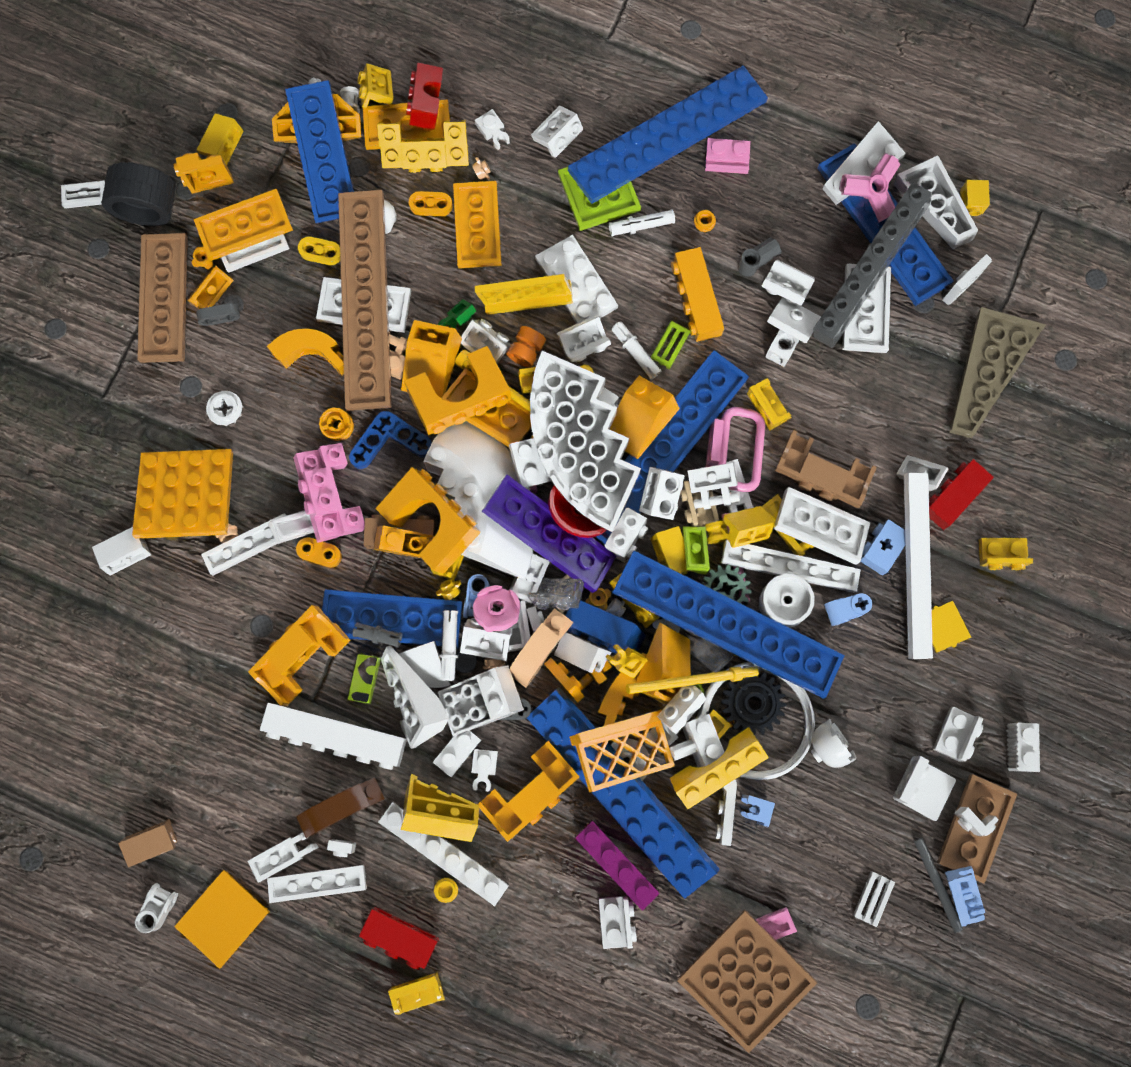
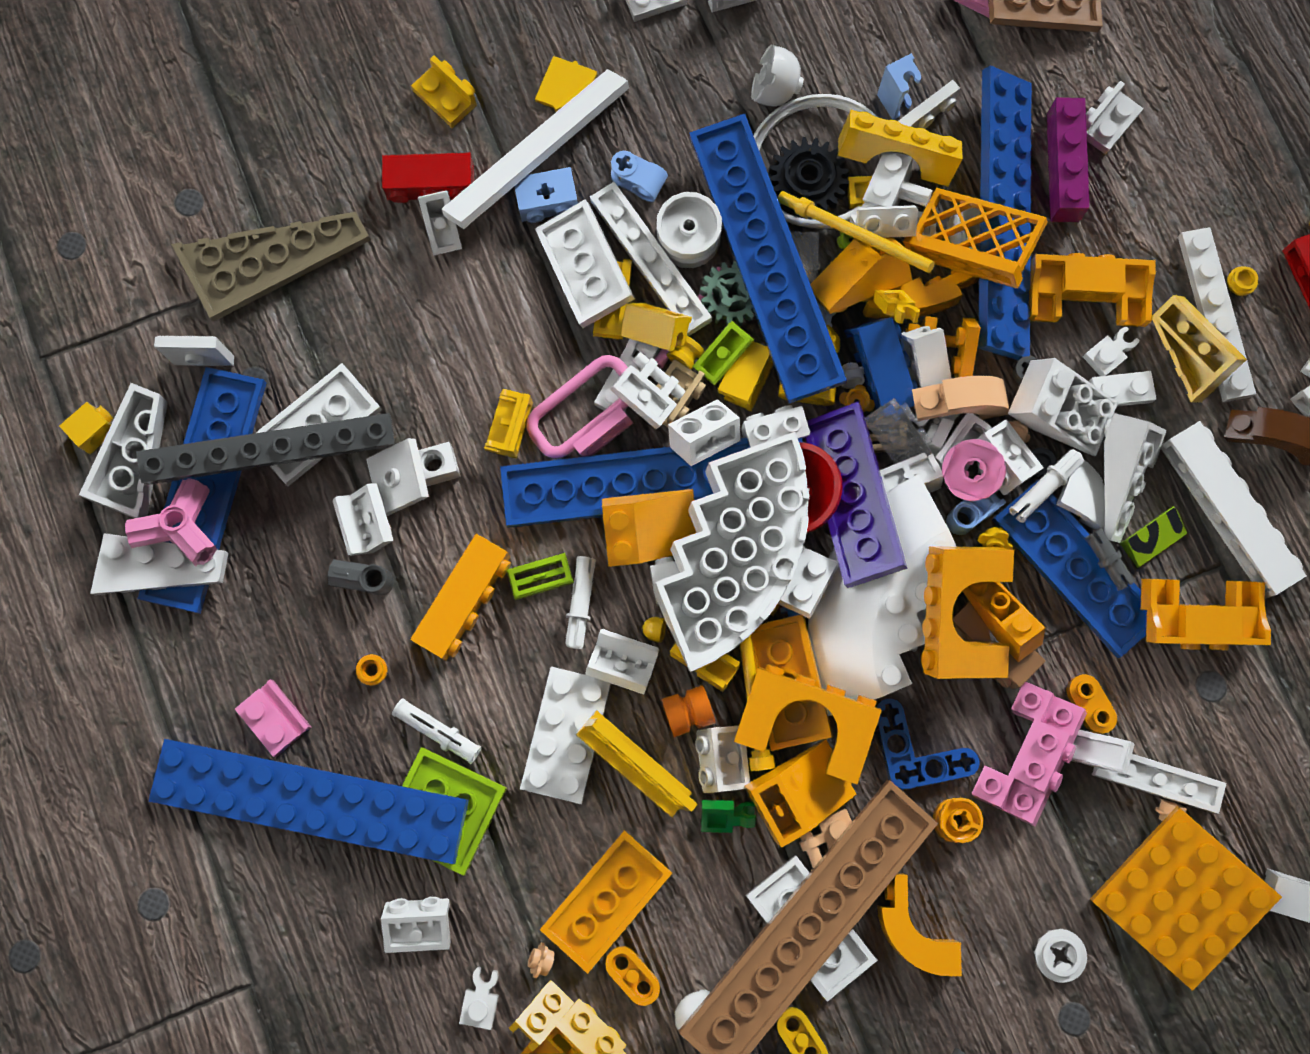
camera: 135 degrees left, 0 degrees up
medium nougat bracket [775,430,877,508] -> none

